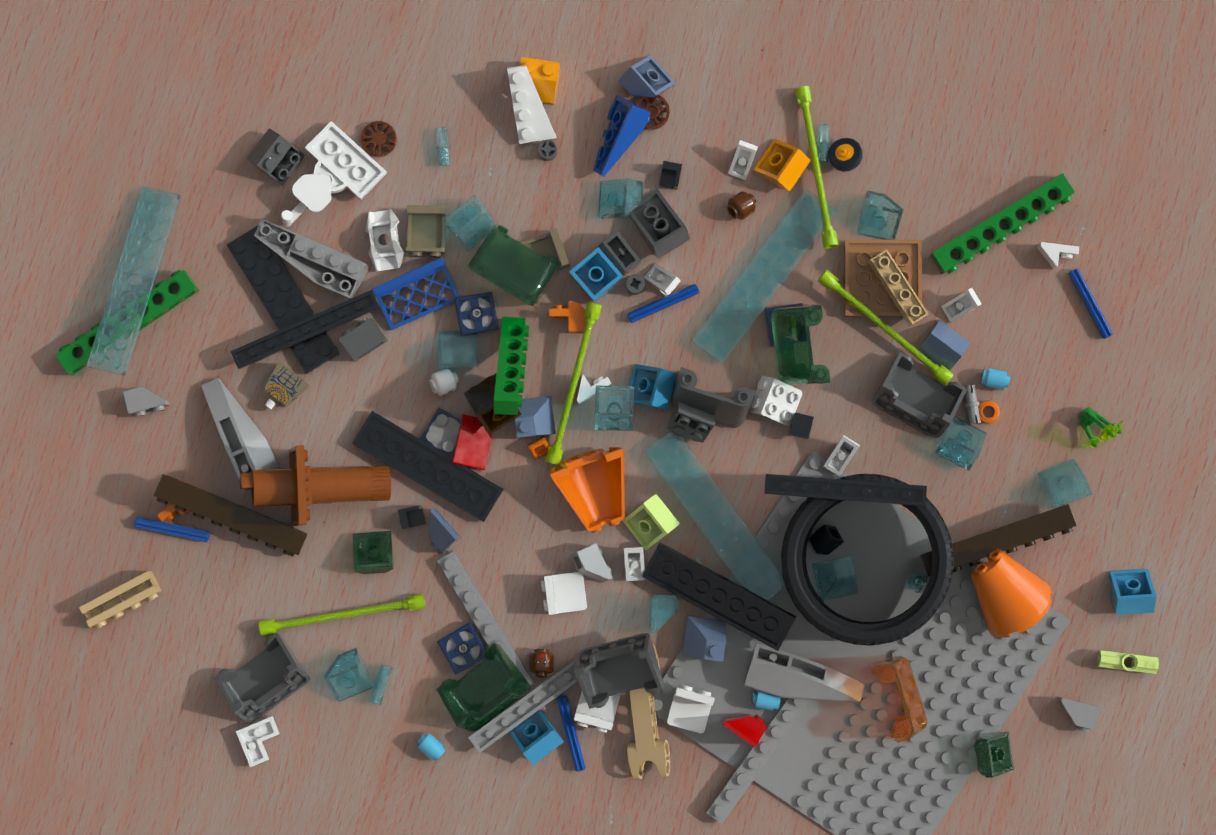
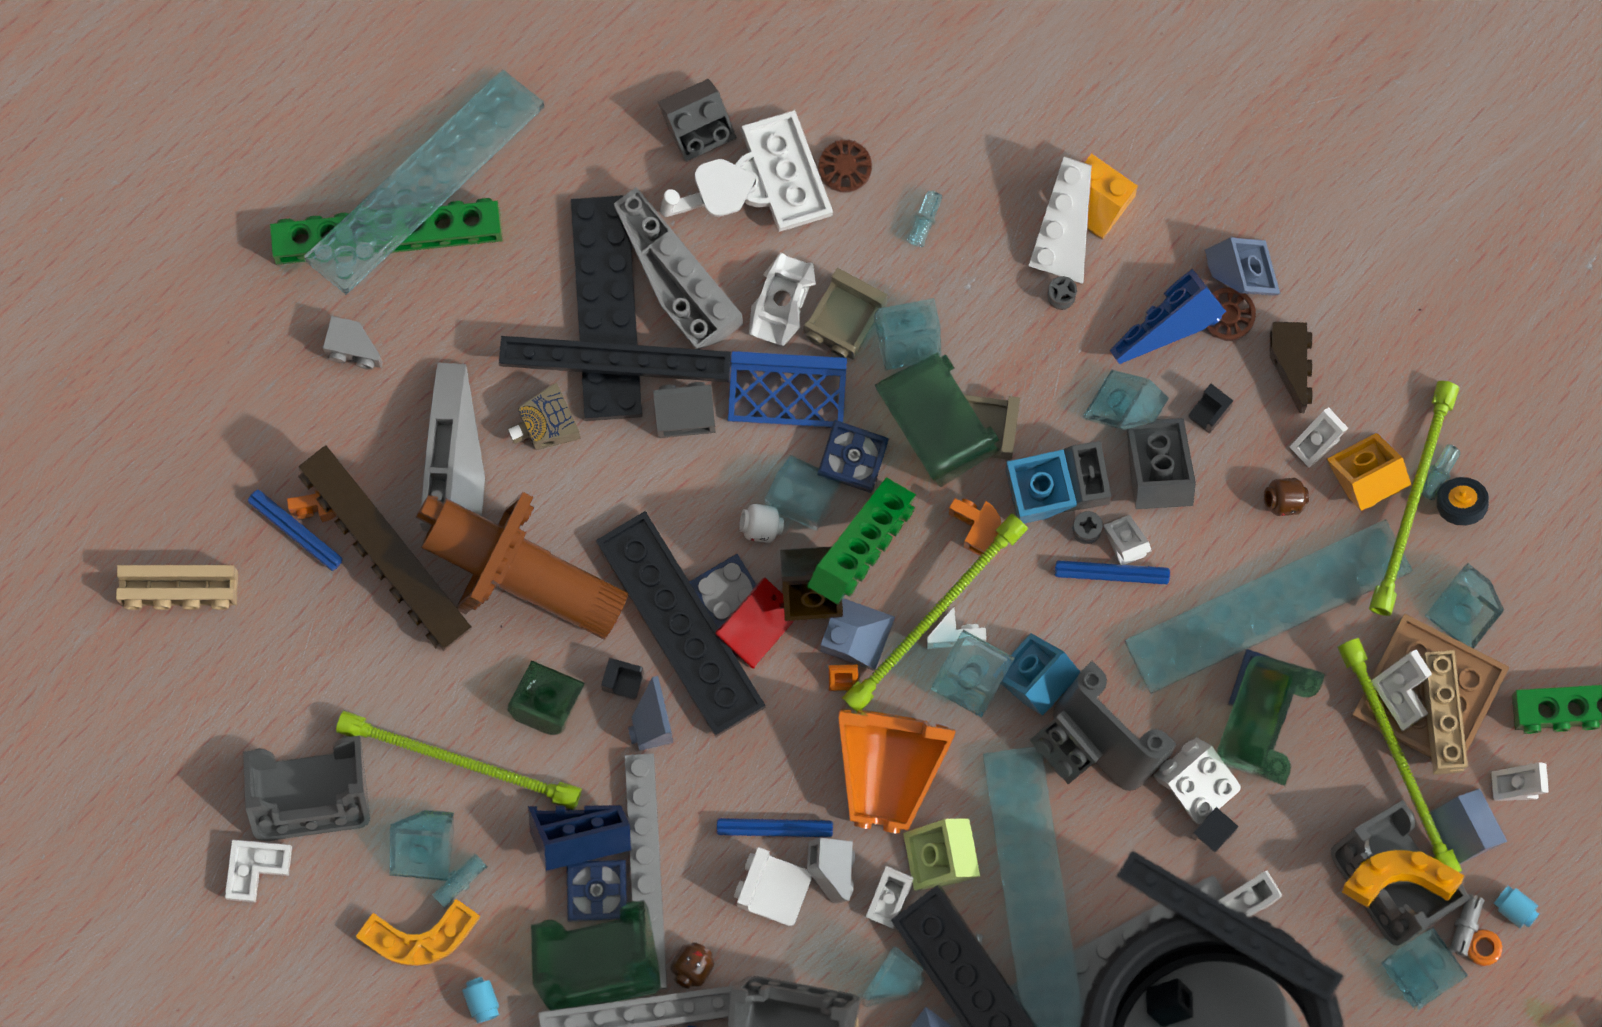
camera: 25 degrees right, 10 degrees down
none -> light orange plate [355,899,480,966]
none -> dark blue wedge [528,805,631,871]
none -> blue axle [717,818,833,837]
none -> dark brown slope [1270,322,1313,413]
none -> light orange plate [1342,850,1464,907]
none -> white plate [1371,650,1432,731]

